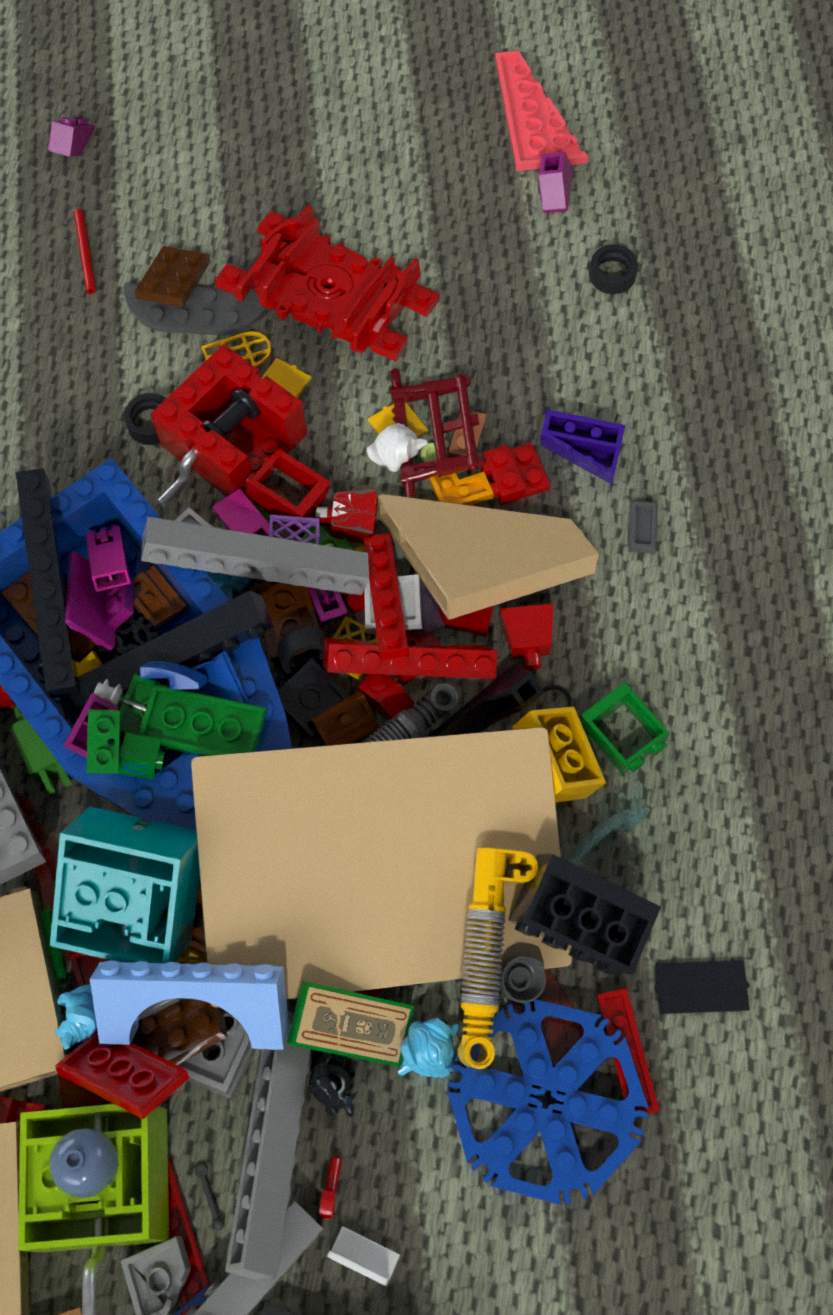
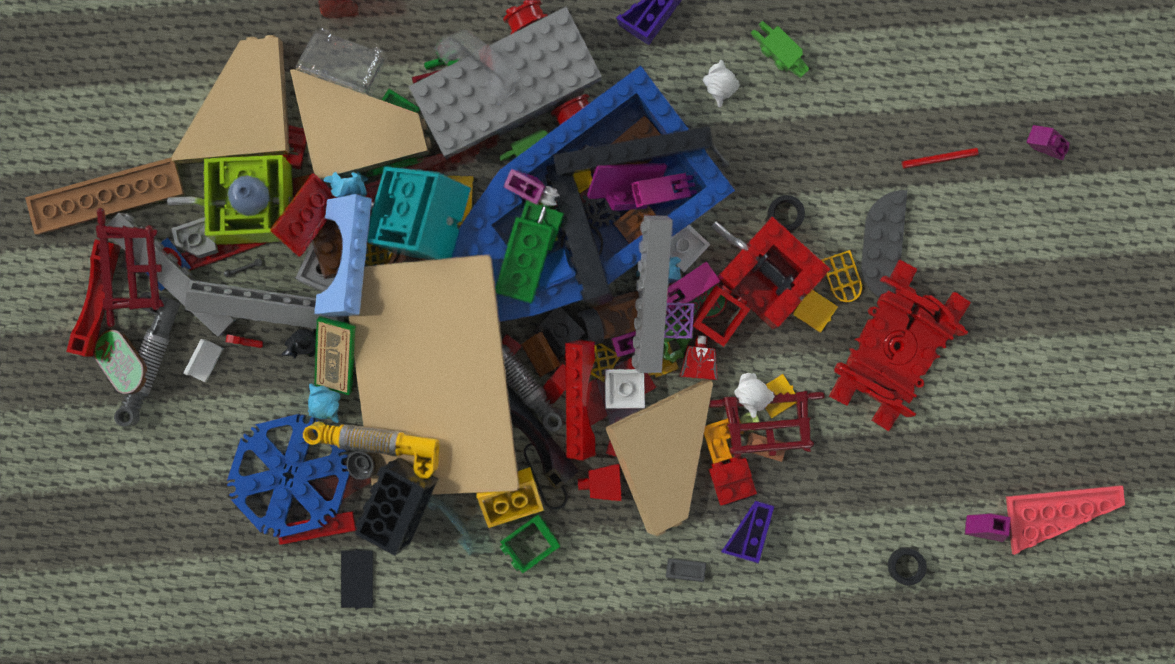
camera: 90 degrees right, 20 degrees up
green window [87,709,120,774] -> none
green brick [118,732,165,780] -> none
reddish brown plate [135,246,210,307] -> none
blue slope [140,661,208,690] -> none
red plate [363,533,410,661] -> none

